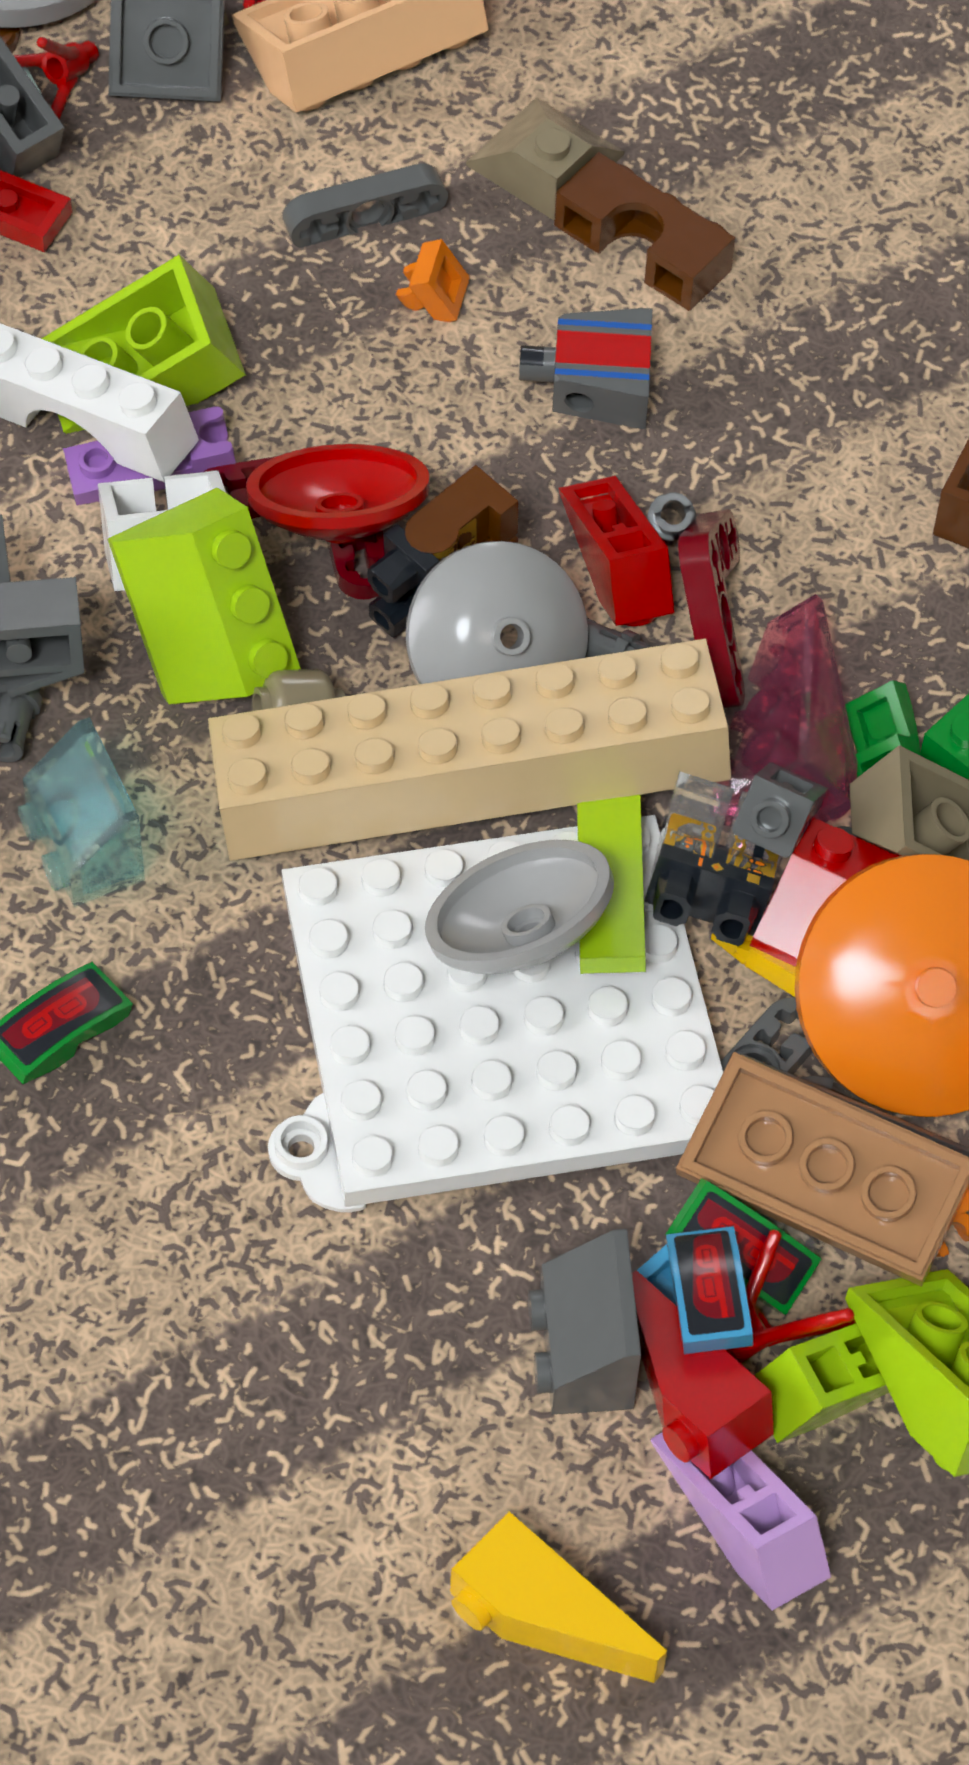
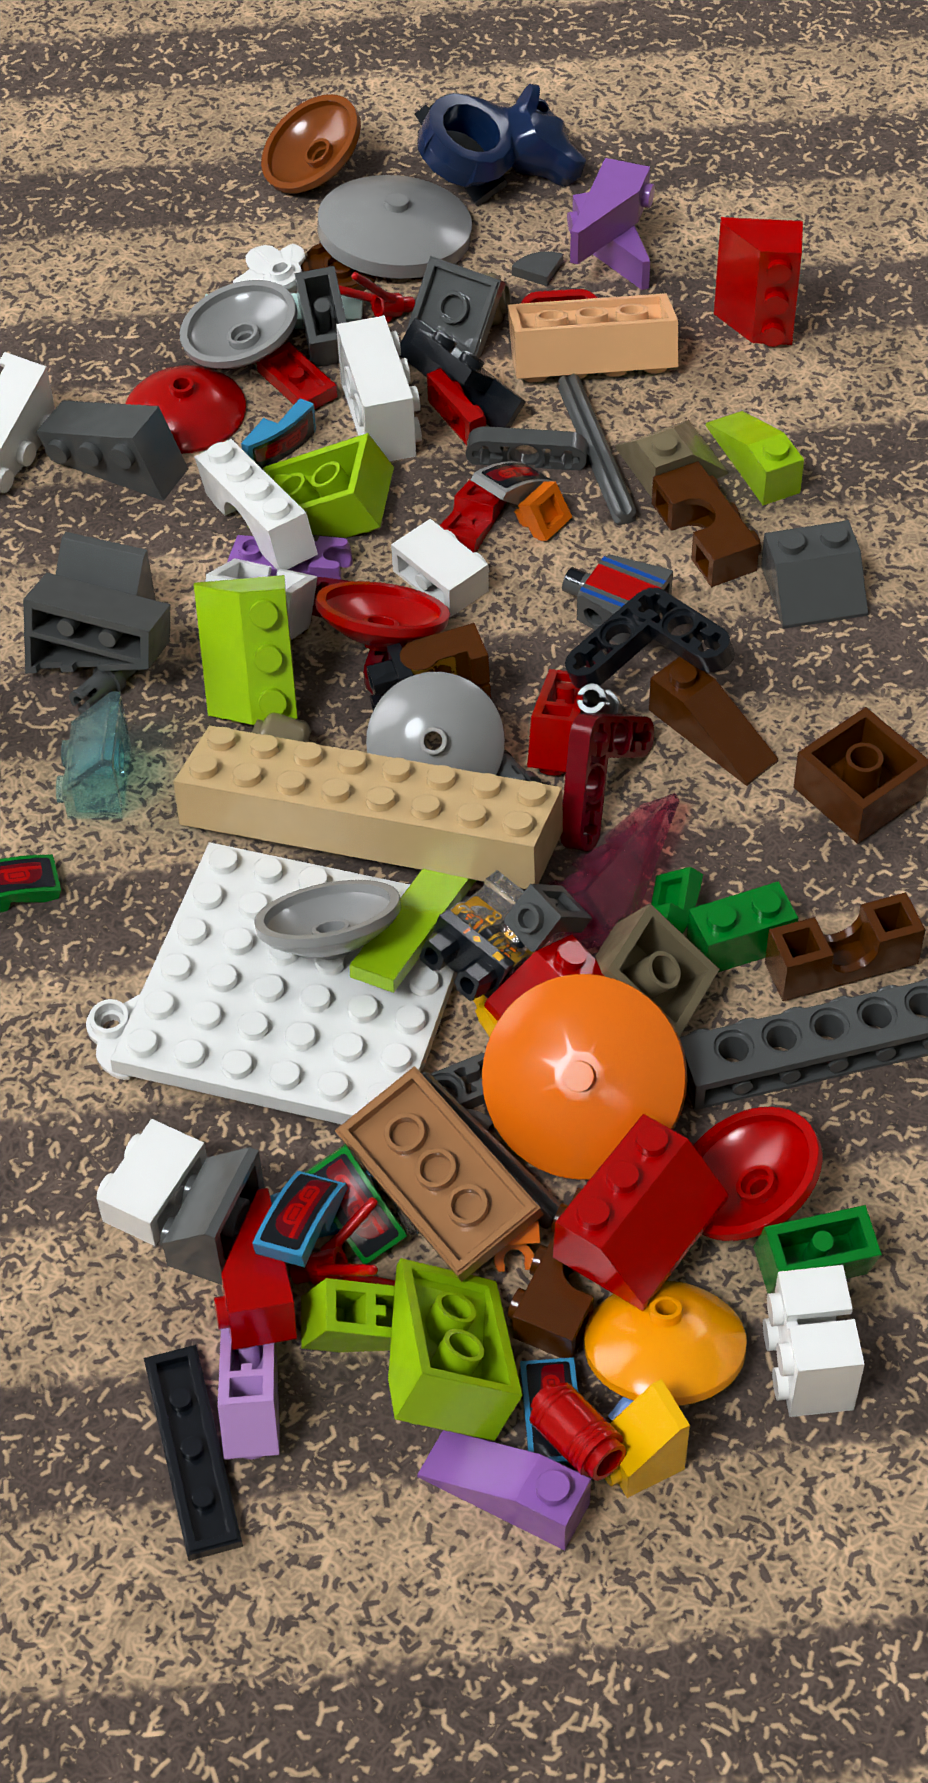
camera: 30 degrees right, 5 degrees down
yellow slope [450,1511,667,1683] -> none
none -> white brick [97,1119,207,1246]
none -> black tile [144,1345,243,1561]
none -> slope [241,398,316,469]
none -> white brick [336,316,422,461]
none -> white brick [391,519,489,617]
none -> black bracket [400,317,526,428]
none -> red plate [427,368,486,446]
none -> red slope [439,478,506,553]
none -> slope [471,461,553,505]
none -> dark grey axle [558,374,637,525]
none -> black beam [565,588,735,689]
none -> reddish brown slope [649,656,778,786]
none -> lime slope [706,411,804,506]
none -> dark grey slope [761,520,868,629]

